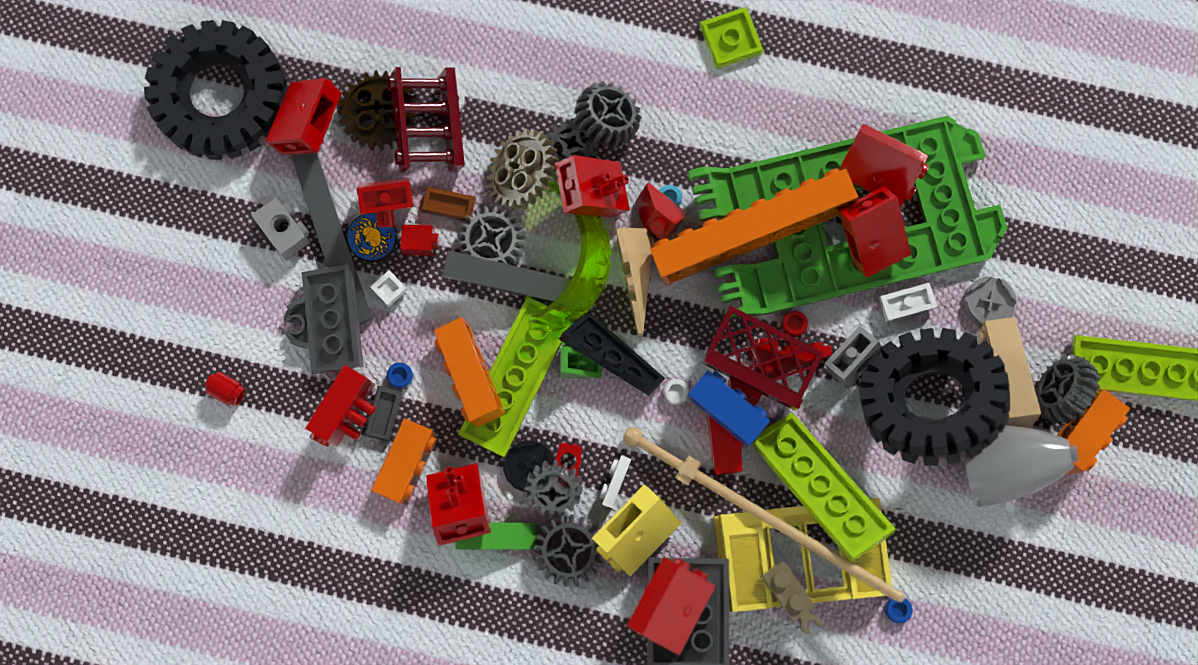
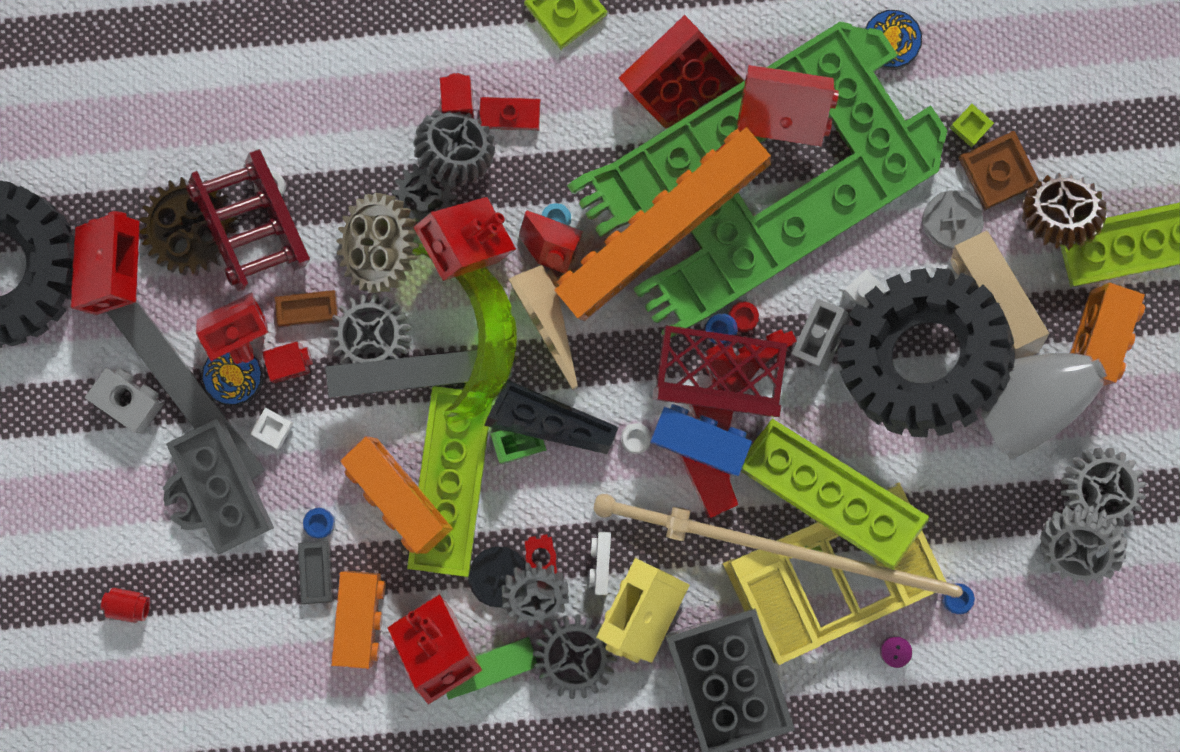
camera: 20 degrees left, 5 degrees up
red piece [305,364,376,447] -> none
red piece [627,557,716,655] -> none
dark tan plate [761,561,822,635] -> none
red piece [838,186,912,278] -> none
white plate [879,283,937,322] -> none
dark grey gear [1035,354,1100,425] -> none
none -> red brick [440,73,475,120]
none -> red plate [480,97,540,131]
none -> red wedge [618,15,744,129]
none -> blue tile [705,313,738,344]
none -> white plate [843,269,887,307]
none -> tile [865,10,922,70]
none -> magenta tile [880,636,912,668]
none -> lime plate [949,103,994,148]
none -> dark orange tile [958,131,1039,211]
none -> reddish brown gear [1021,173,1107,250]
none -> light grey gear [1040,504,1127,586]
none -> light grey gear [1060,447,1147,527]

